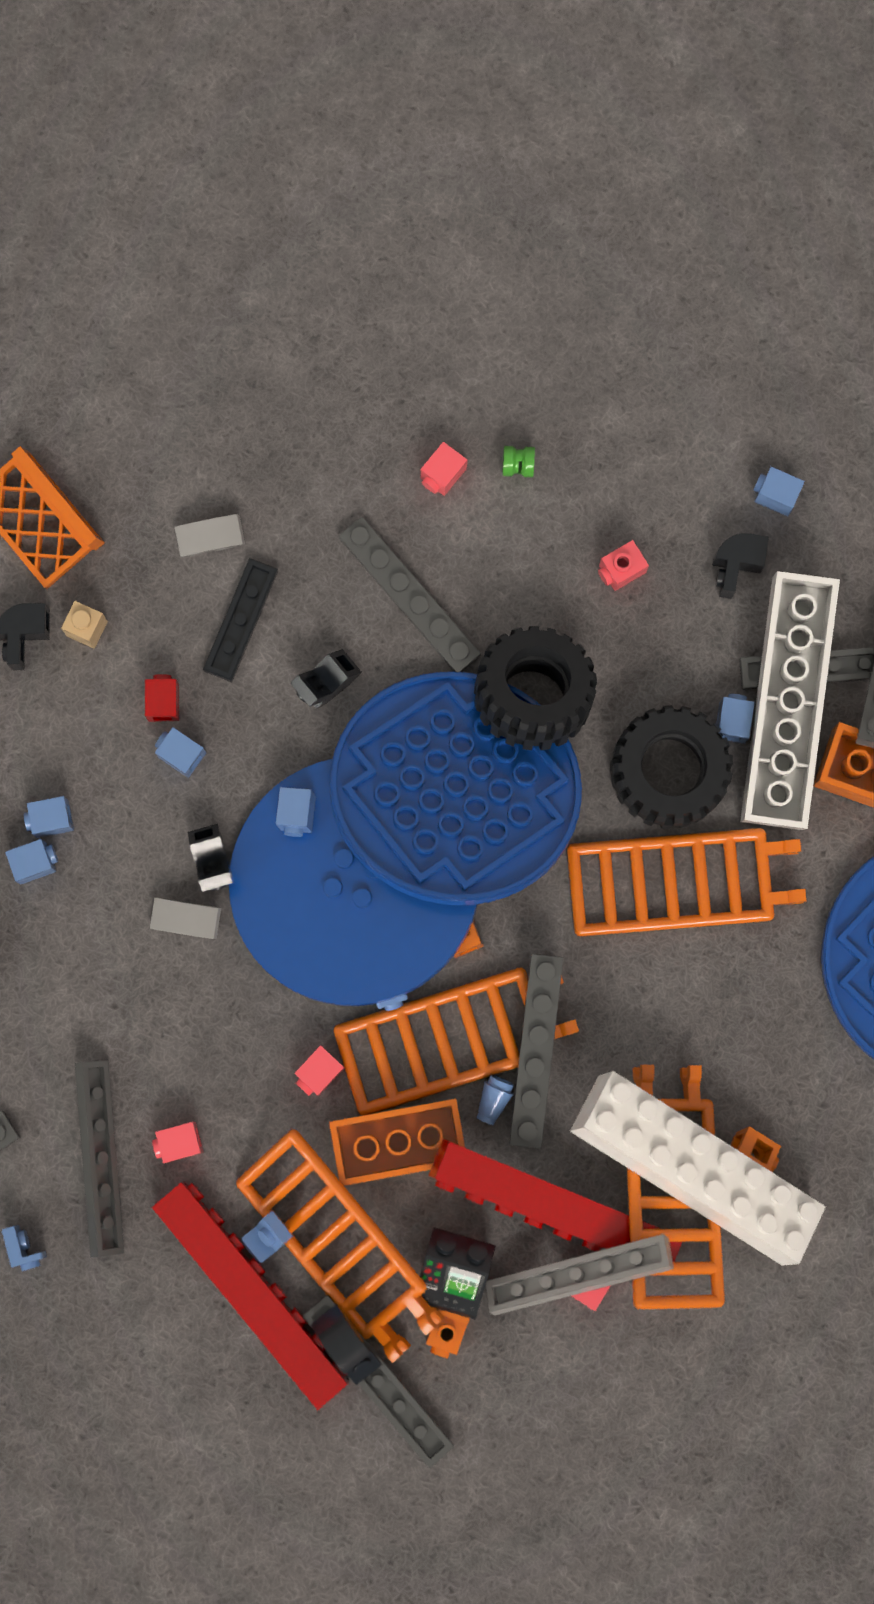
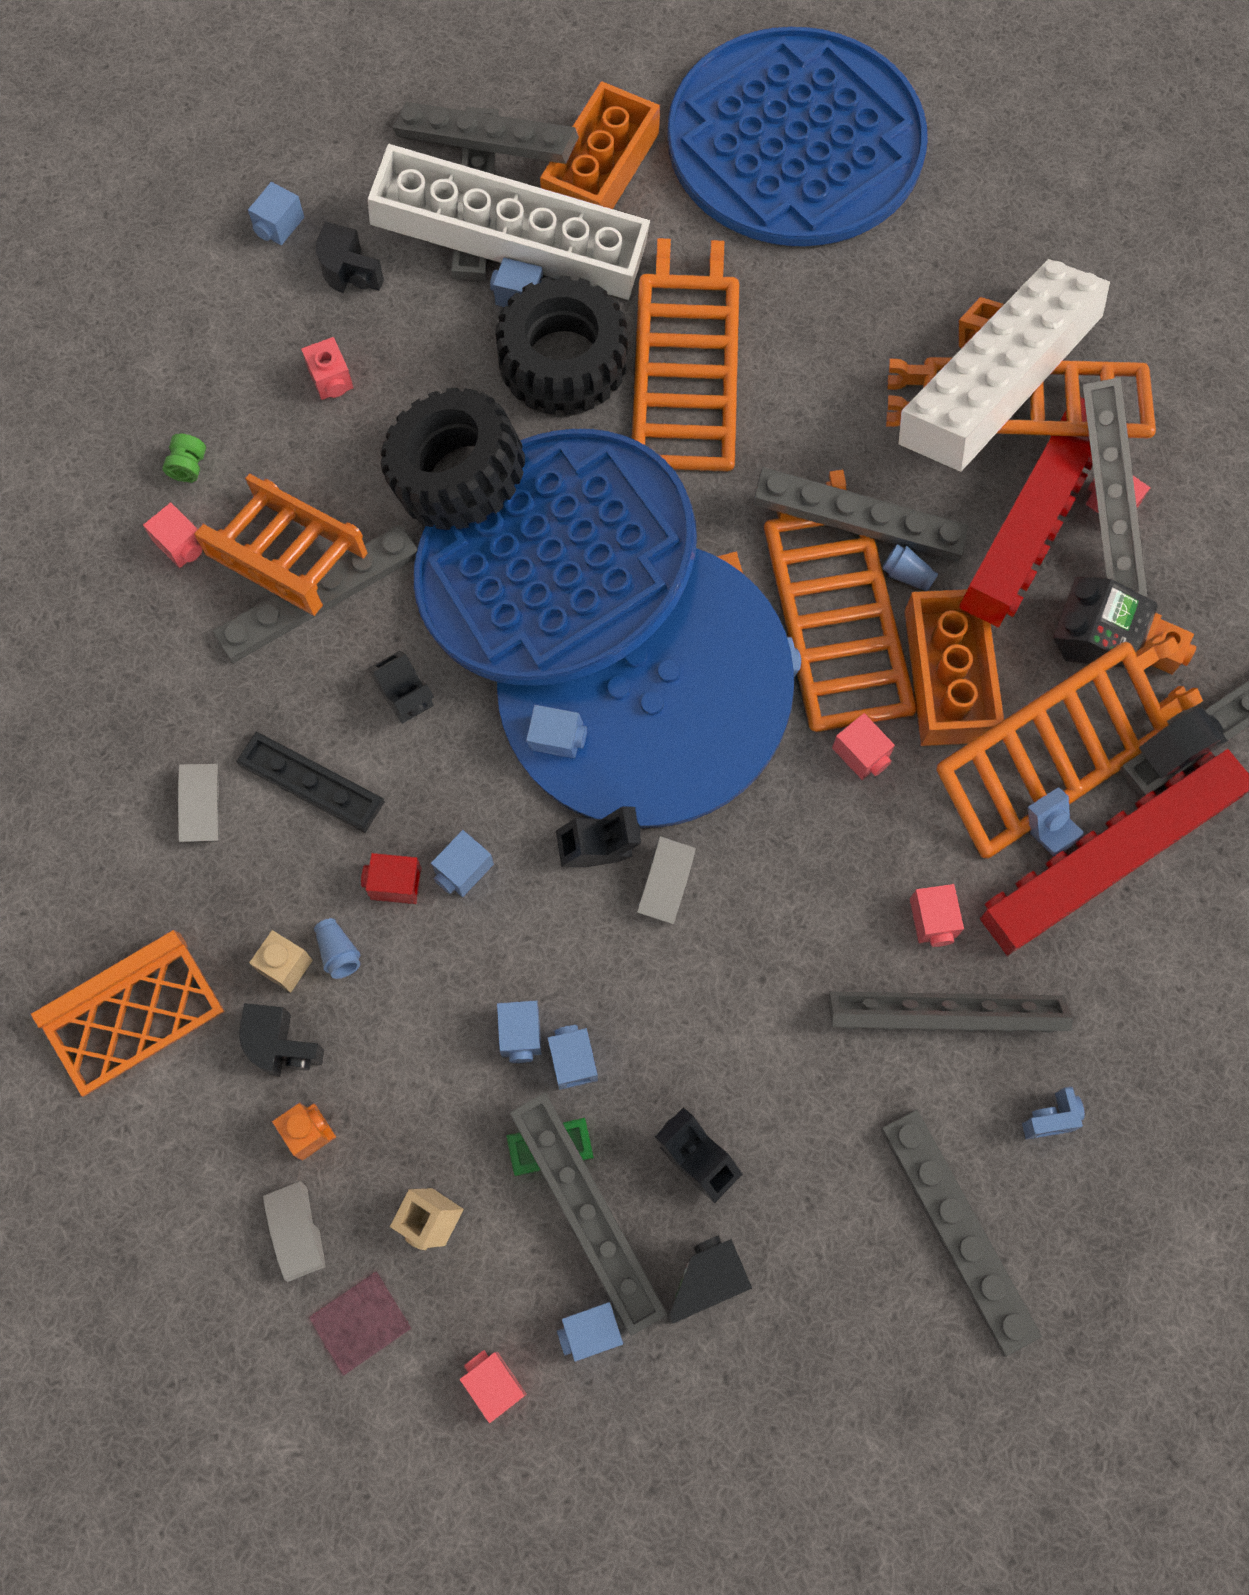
camera: 80 degrees left, 10 degrees down
none -> orange fence [194,473,368,616]
none -> medium blue cone [314,918,360,979]

